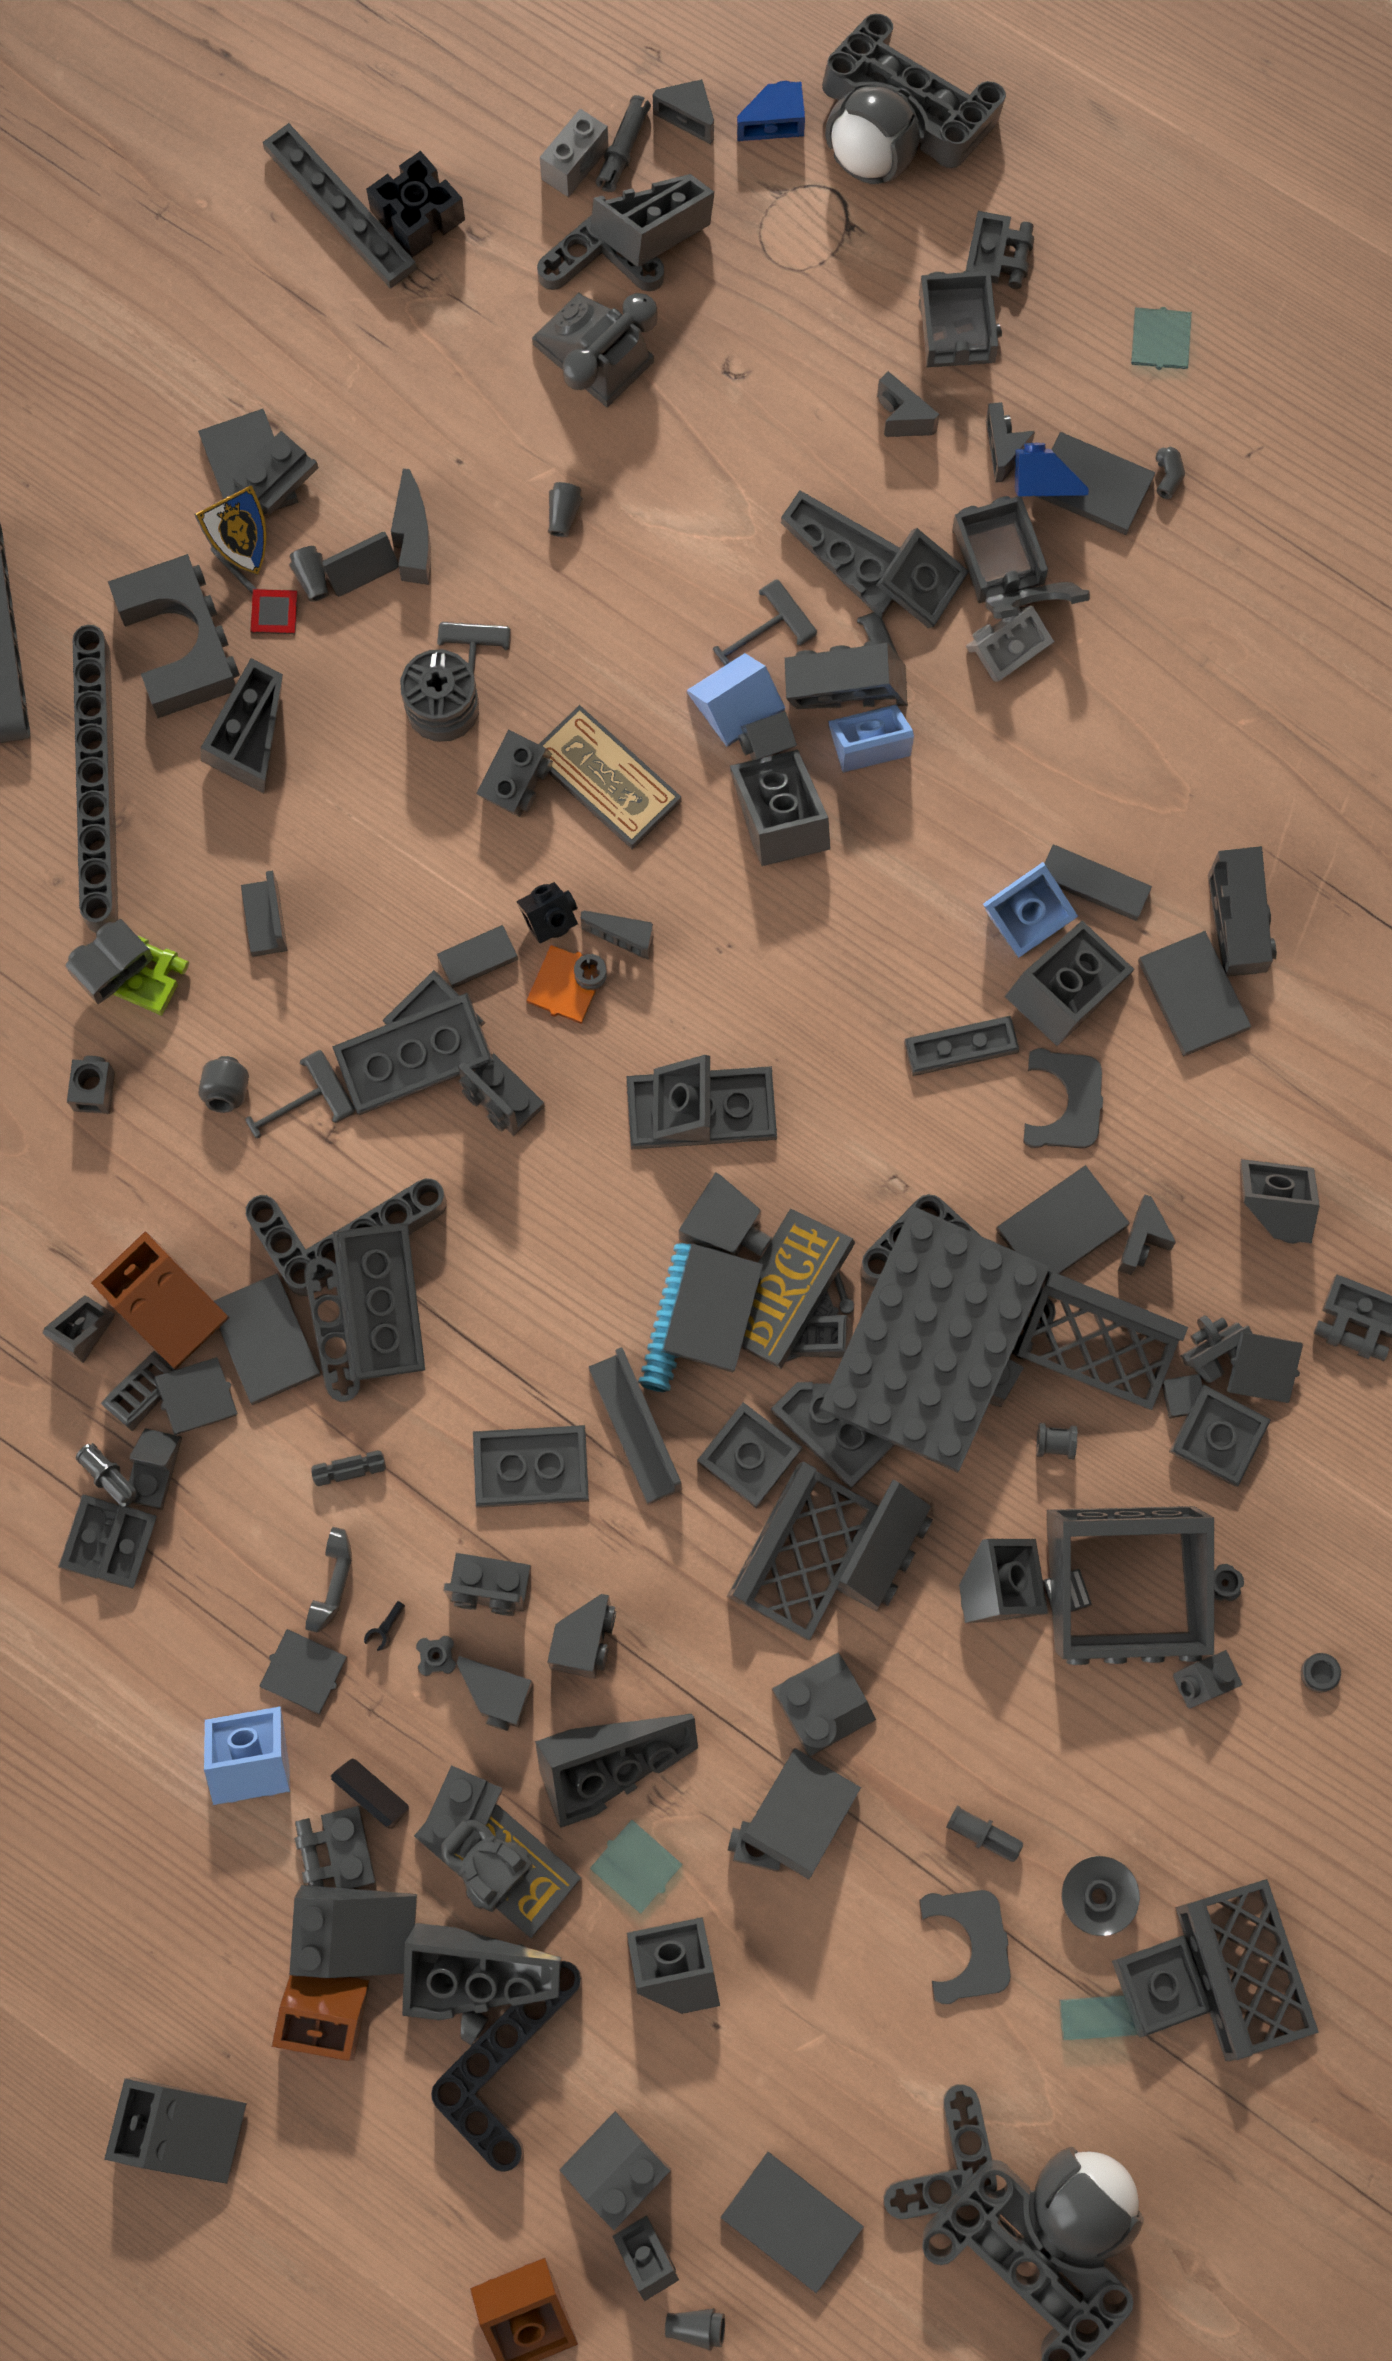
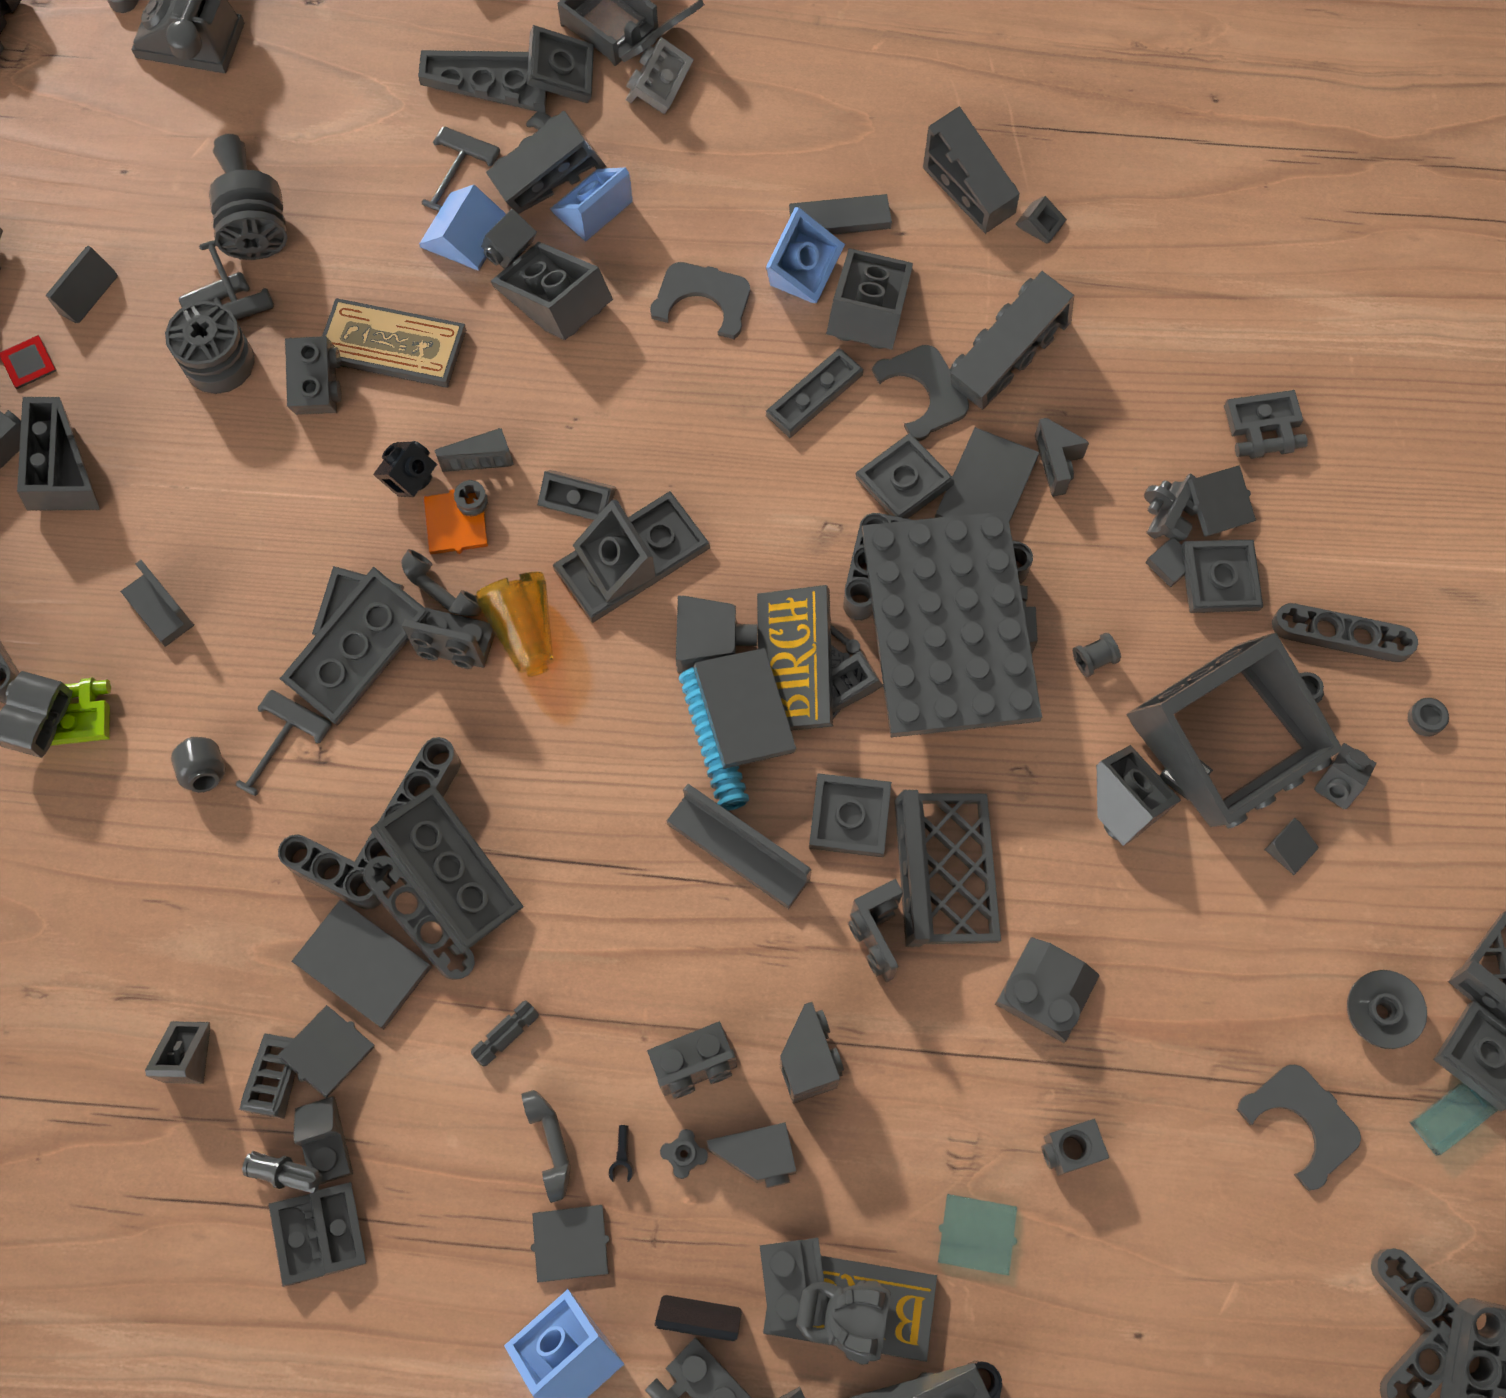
camera: 30 degrees left, 5 degrees down
dark grey brick [67,1056,115,1114] -> none
dark orange slope [91,1231,230,1370] -> none
dark grey cone [289,546,329,602] -> none
dark grey slope [391,468,431,585] -> none
dark grey tile [437,925,518,988] -> none
dark grey tile [473,1425,589,1508] -> none
dark grey wedge [535,1714,698,1828] -> none
dark grey slope [627,1917,720,2014] -> none
dark grey tile [742,1748,861,1879] -> none
dark grey plate [771,1382,895,1489] -> none
dark grey slope [837,1480,933,1611] -> none
dark grey axle [946,1805,1023,1862] -> none
dark grey fence [1015,1271,1188,1410] -> none
dark grey tile [1138,931,1251,1057] -> none
dark grey slope [1240,1159,1320,1244] -> none
none -> dark grey piece [199,240,274,320]
none -> dark grey wheel [209,170,288,260]
none -> dark grey bar [401,549,486,616]
none -> clear yellow cone [475,572,553,677]
none -> dark grey slope [537,470,616,520]
none -> dark grey piece [650,262,750,339]
none -> dark grey bracket [848,879,903,983]
none -> dark grey tile [855,433,954,519]
none -> dark grey wedge [950,271,1074,410]
none -> dark grey slope [1016,196,1067,244]
none -> dark grey slope [1264,818,1319,875]
none -> dark grey beam [1272,603,1418,662]

